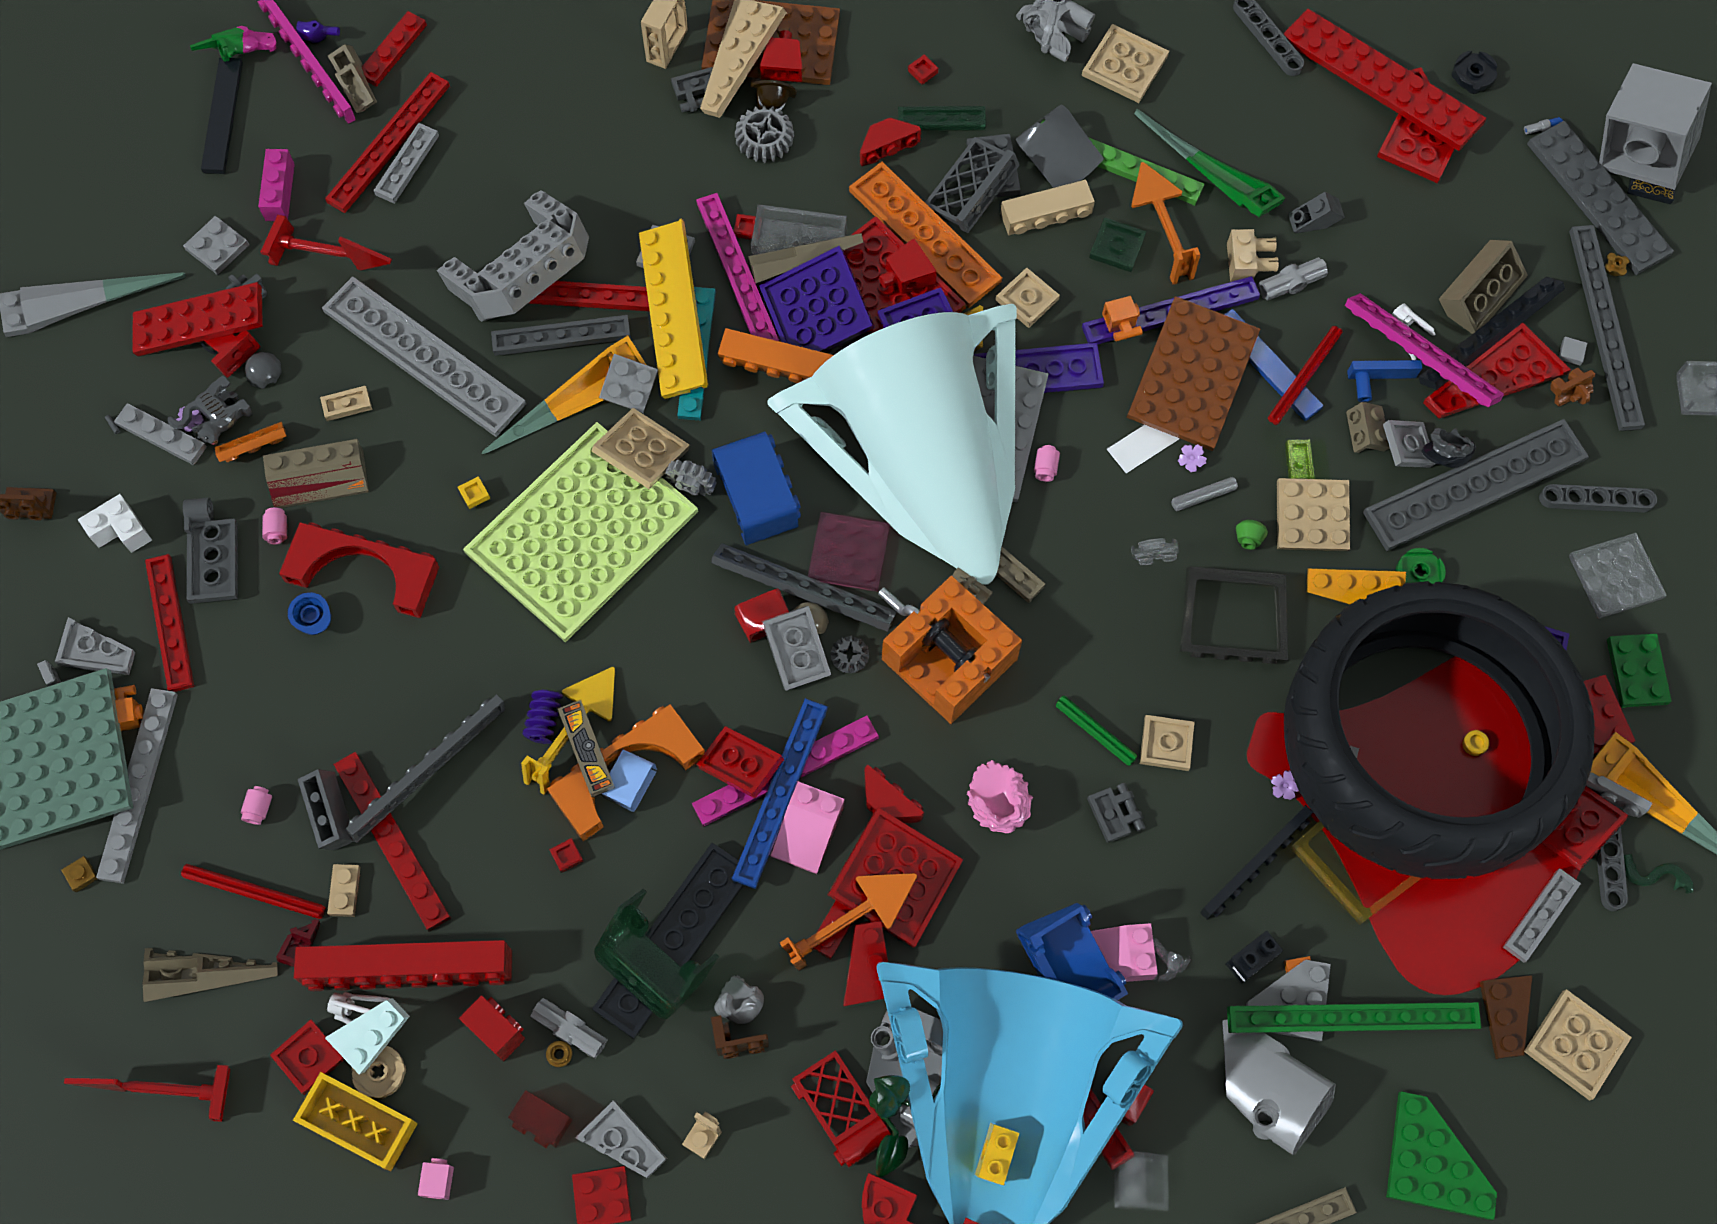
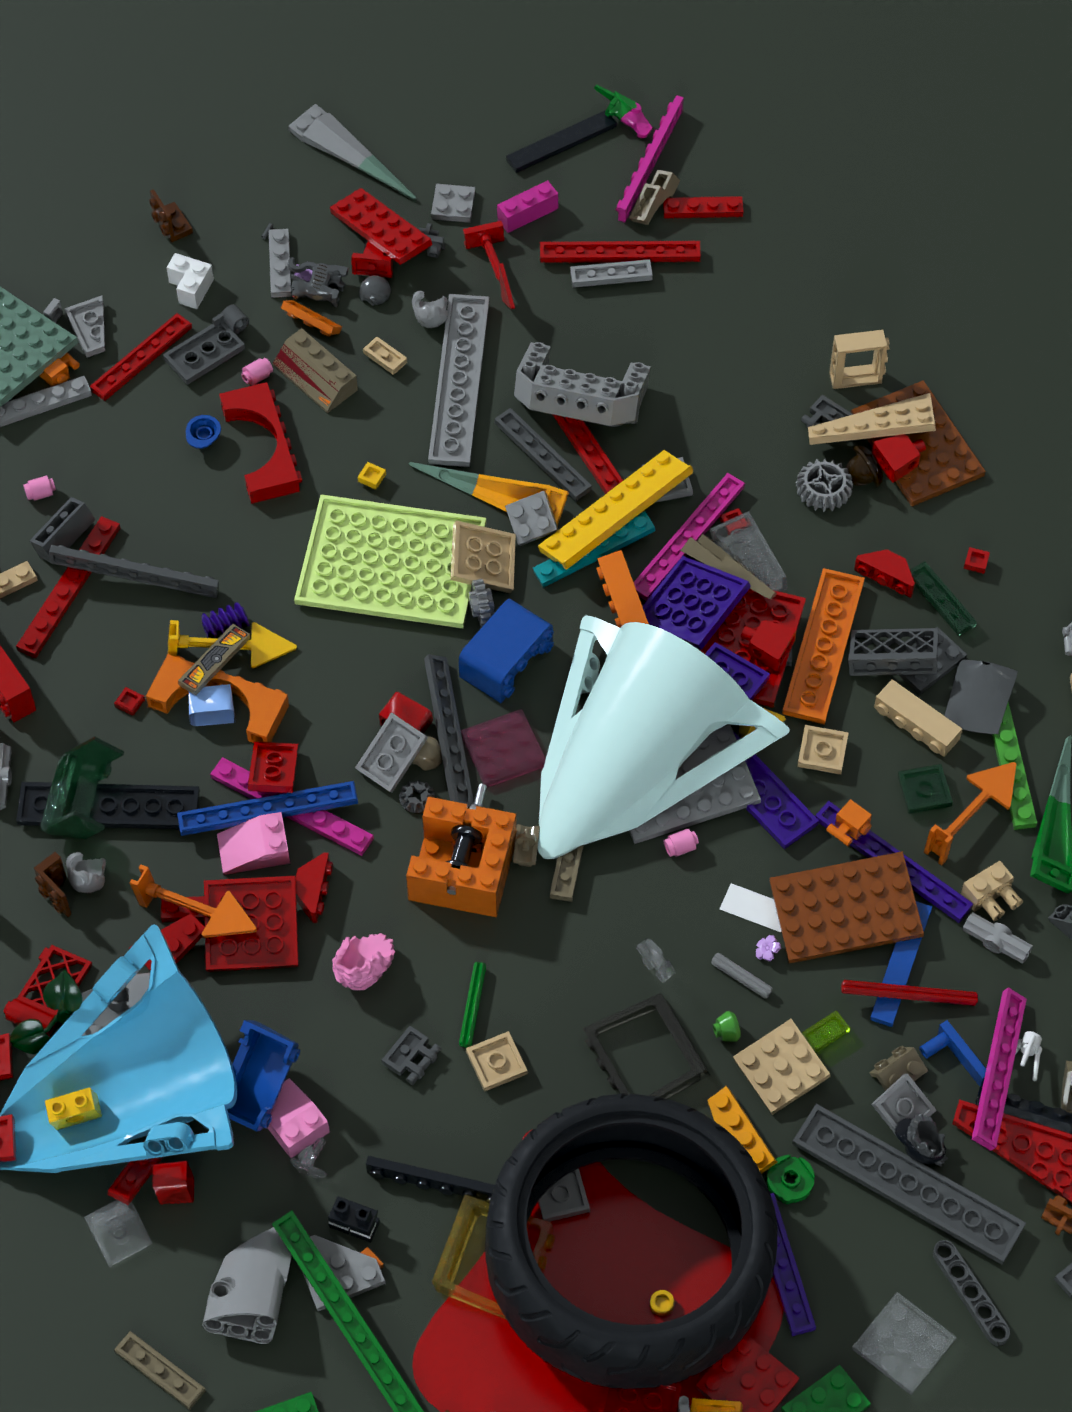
camera: 60 degrees right, 10 degrees down
dark purple piece [296,20,340,43] -> none
none -> light grey hair [412,291,448,328]

